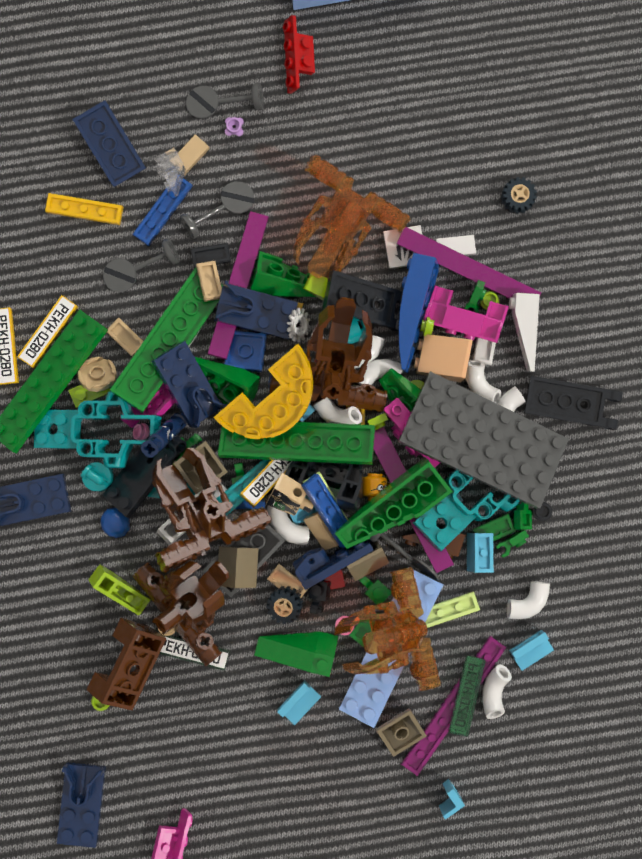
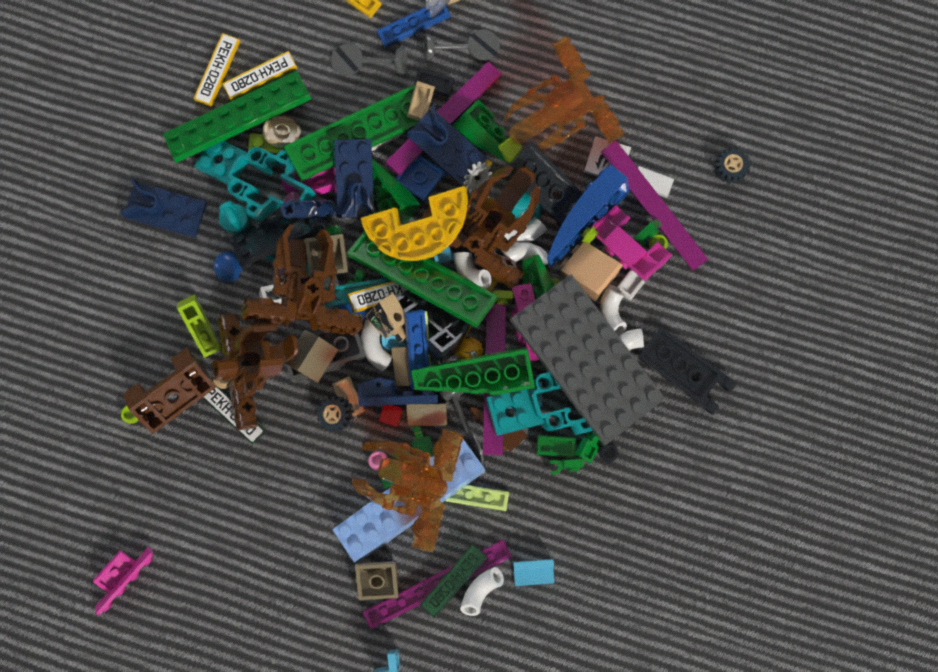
camera: 30 degrees right, 5 degrees down
dark blue plate [57,762,106,848] -> none
tan tile [107,317,144,357] -> none
green wedge [254,631,338,677] -> none
medium azure panel [277,680,321,725] -> none
black plate [308,580,331,614] -> none
medium azure panel [467,533,494,573] -> none
white cylinder [507,581,550,619] -> none
white slope [509,293,540,372] -> none

